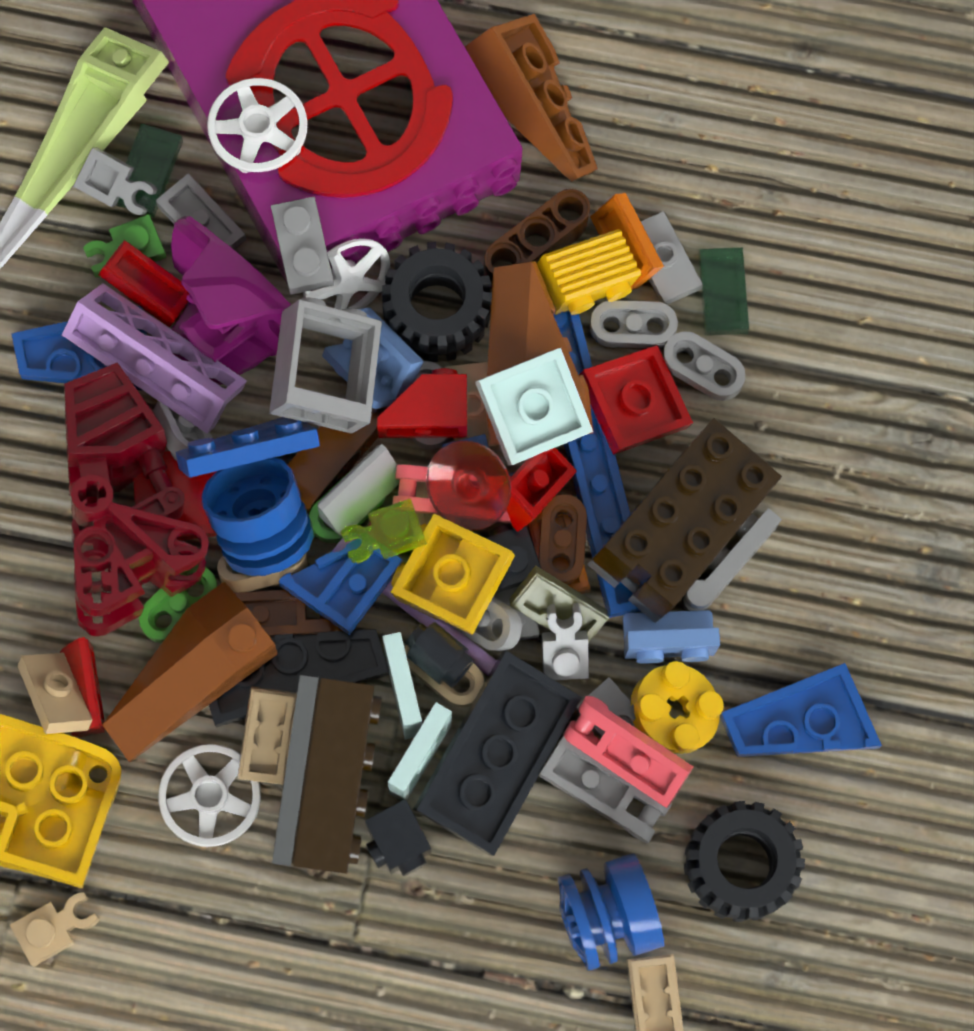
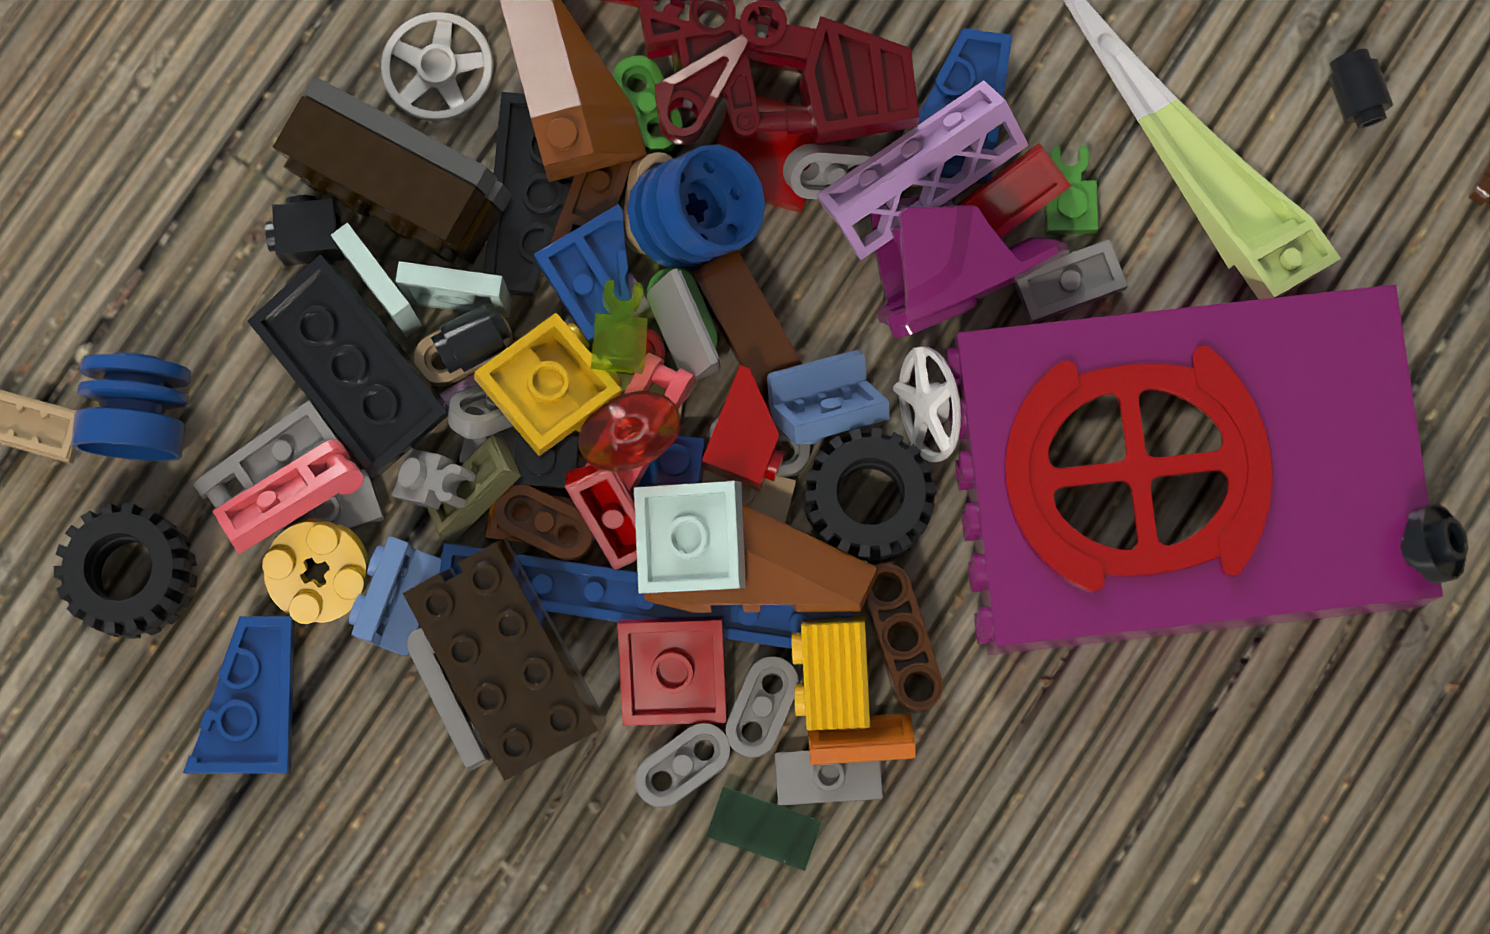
camera: 120 degrees right, 5 degrees up
light grey plate [73,147,158,215] -> none
clear green tile [116,123,183,217] -> none
blue wing [175,417,320,478] -> none
white wheel [207,78,307,173] -> none
tan plate [237,687,297,785] -> none
light grey window [269,298,382,433] -> none
light grey plate [271,196,334,295] -> none
dark orange wedge [465,14,598,182] -> none

